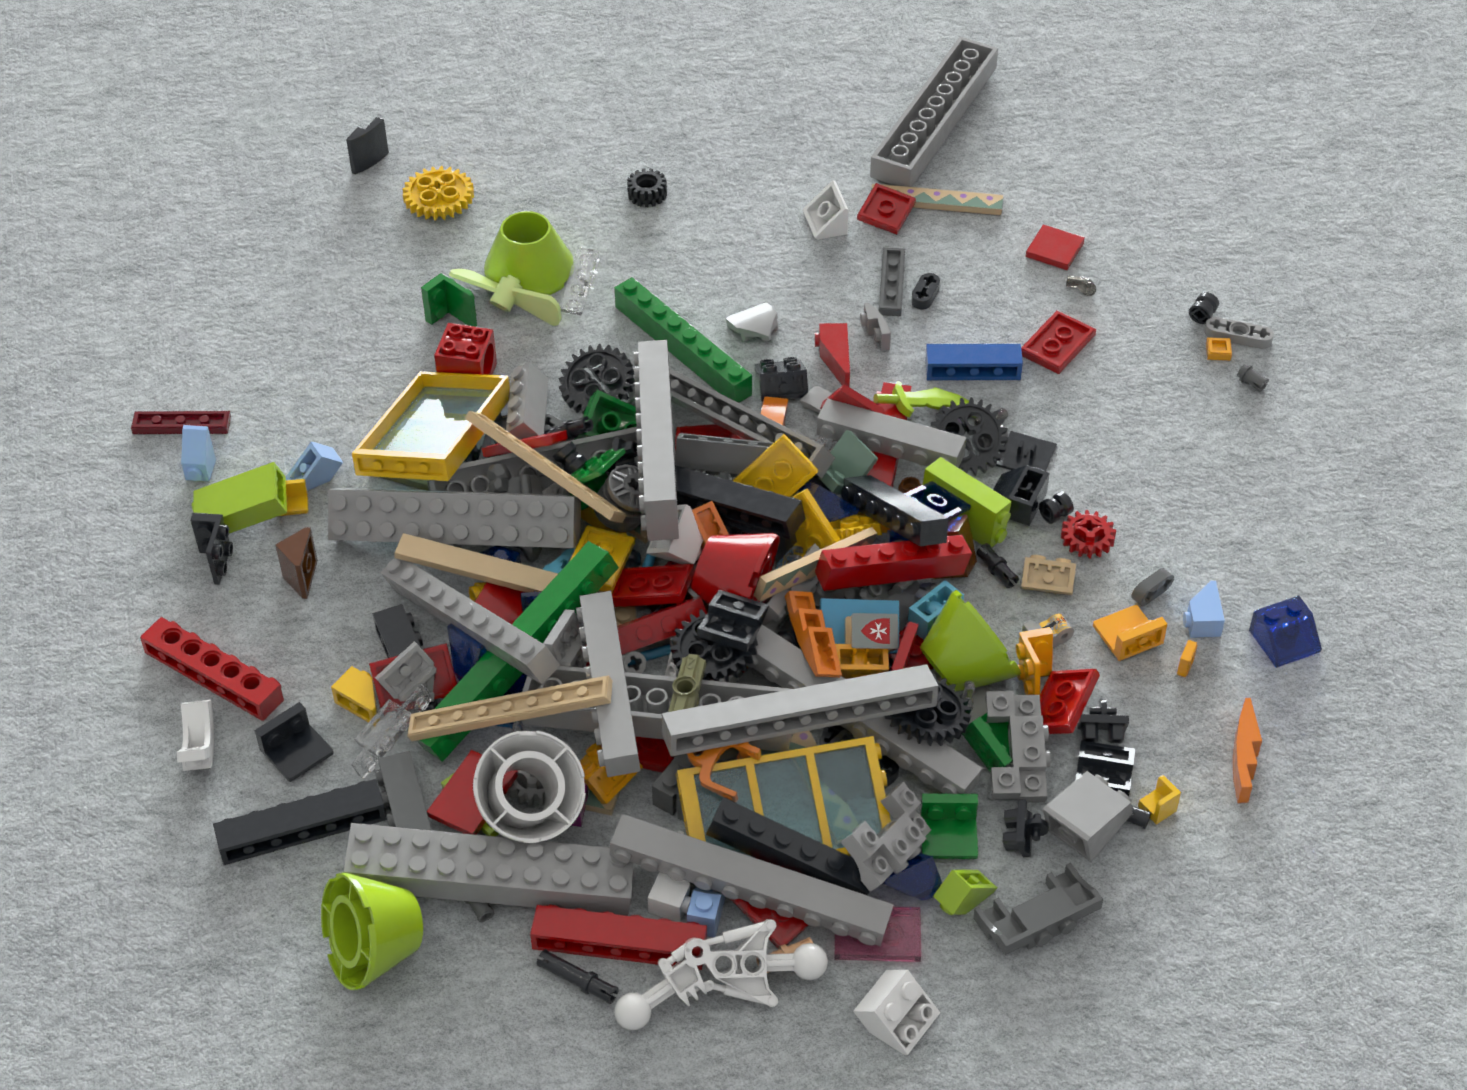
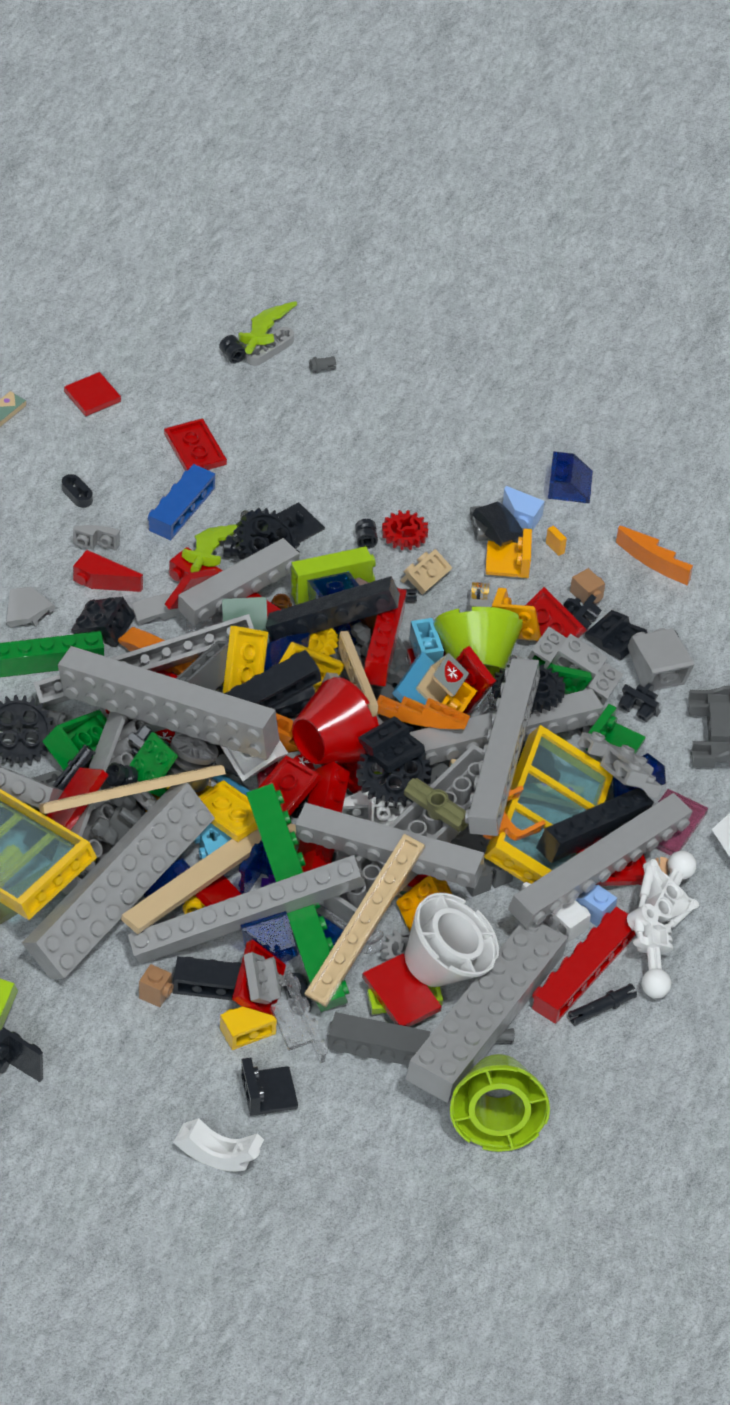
camera: 65 degrees left, 0 degrees up
red brick [140,617,284,721] -> none
black brick [213,779,387,865] -> none
reddish brown slope [275,527,318,599] -> none
light grey slope [543,609,587,668] -> none
dark grey tile [879,247,905,316] -> none
lime slope [933,870,998,915] -> none
black slope [993,465,1050,526] -> none
clear smoke arm [1066,275,1096,296] -> none
yellow panel [1138,775,1181,825] -> none
light orange tile [1206,338,1232,361] -> none
none -> medium nougat brick [139,964,174,1007]
none -> lime sword [238,301,297,354]
none -> black slope [472,501,523,547]
none -> medium nougat brick [570,568,605,604]

